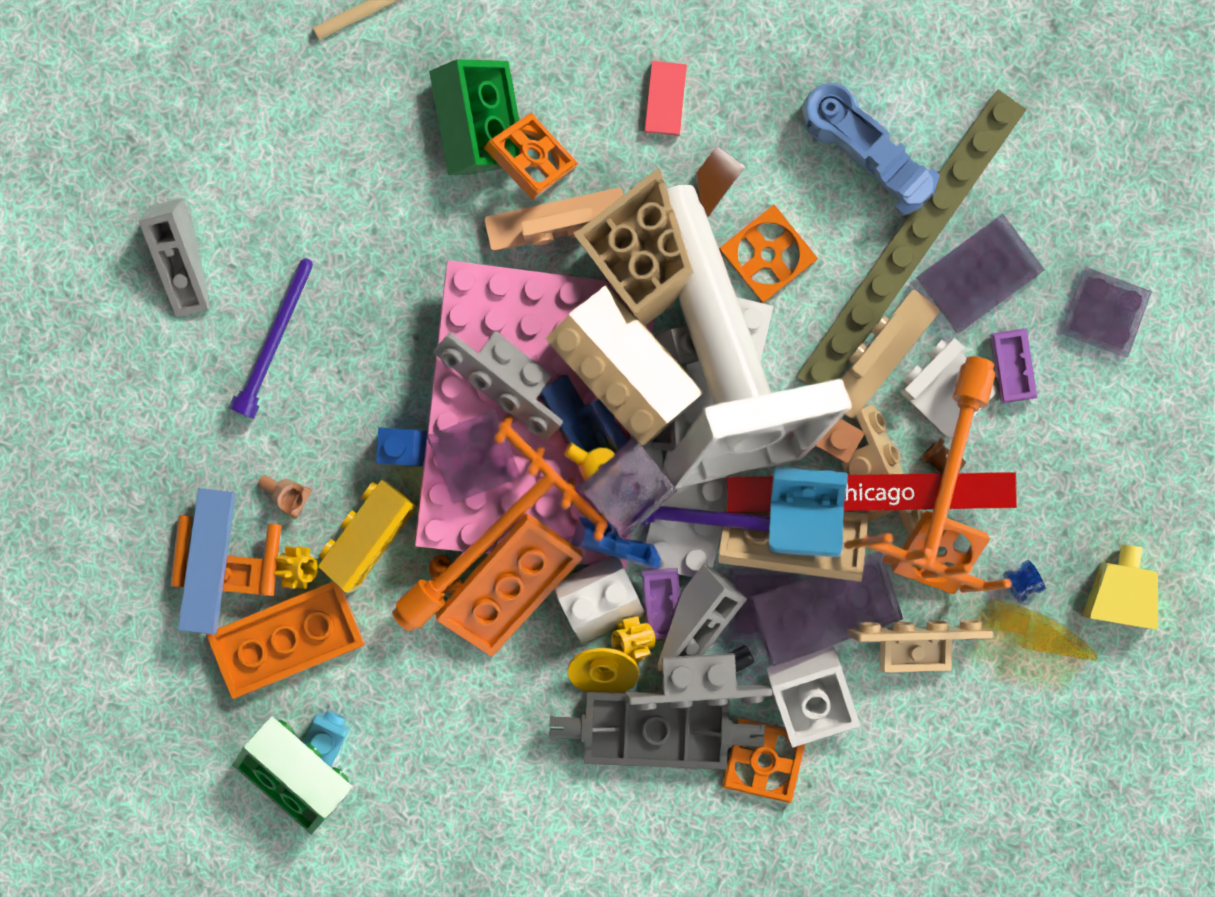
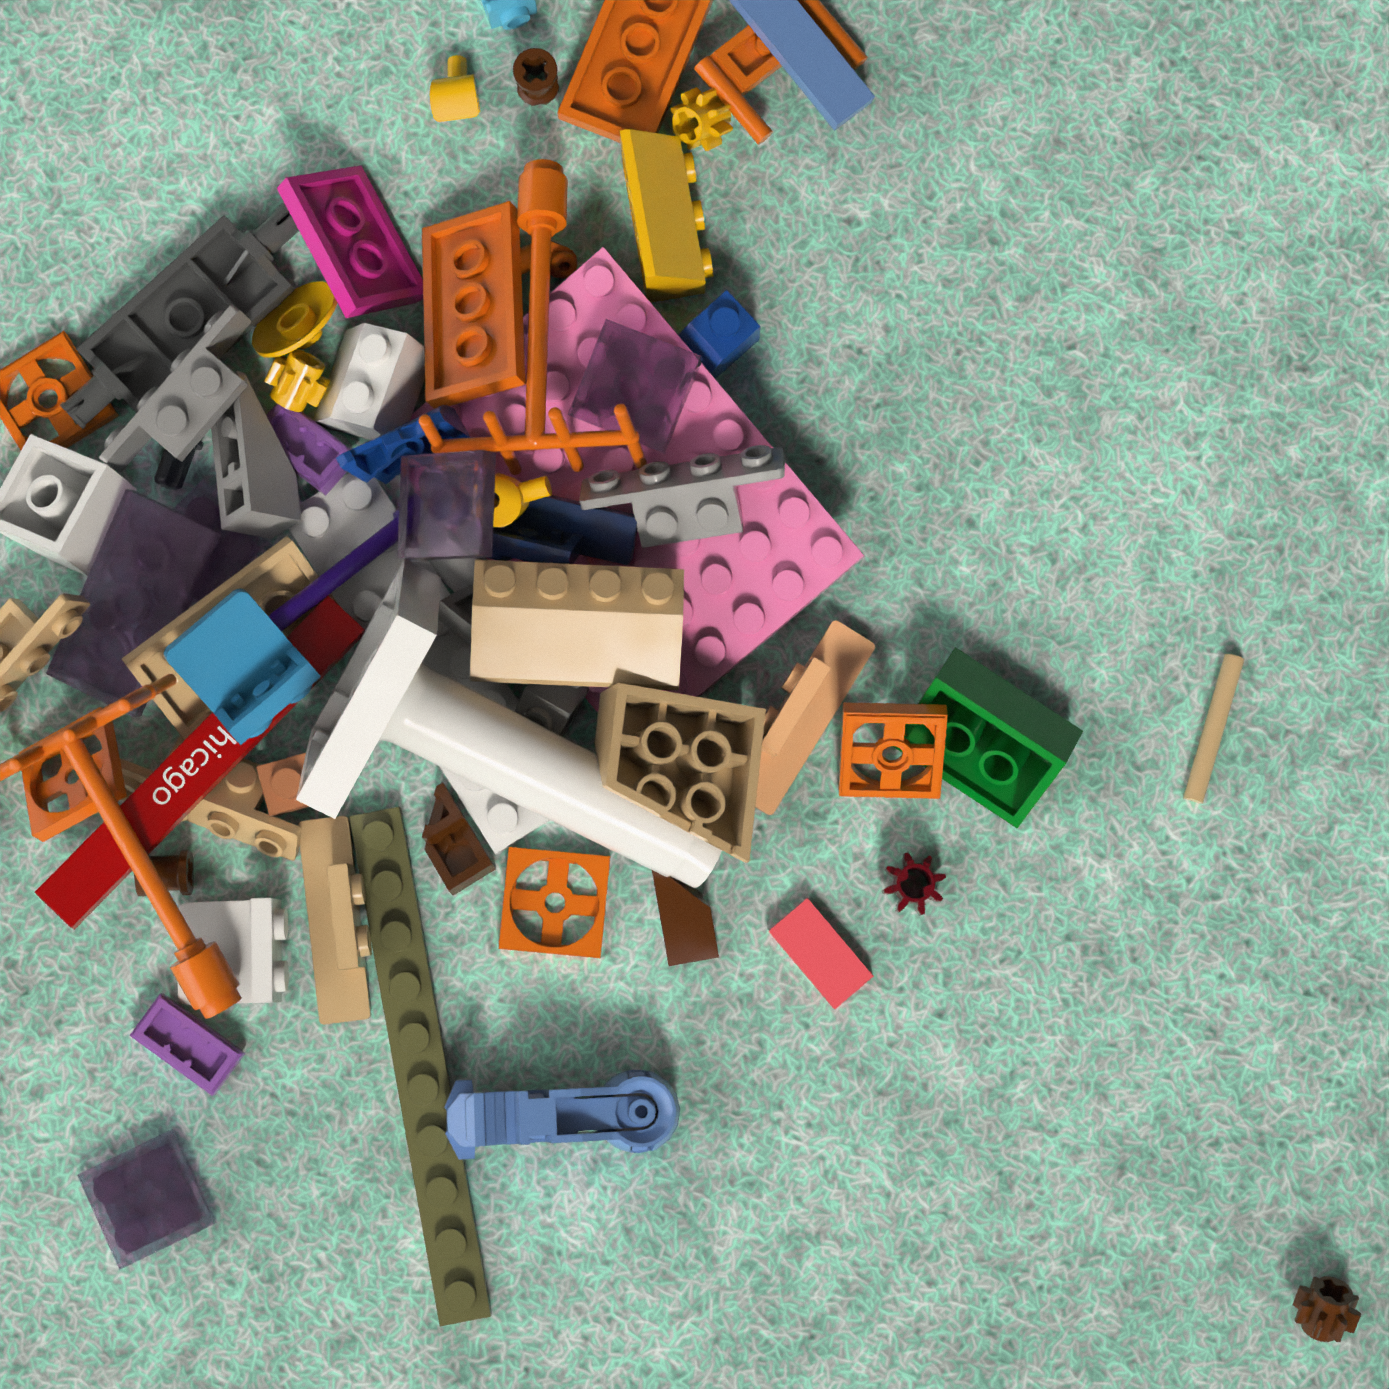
camera: 135 degrees right, 5 degrees down
light grey slope [139,198,210,317] -> none
dark purple piece [228,258,313,419] -> none
nougat piece [258,475,312,520] -> none
clear purple plate [916,213,1045,334] -> none
none -> dark pink plate [277,165,423,318]
none -> reddish brown slope [422,782,496,896]
none -> yellow piece [430,55,480,122]
none -> reddish brown bush [513,48,559,106]
none -> dark red gear [882,852,946,916]

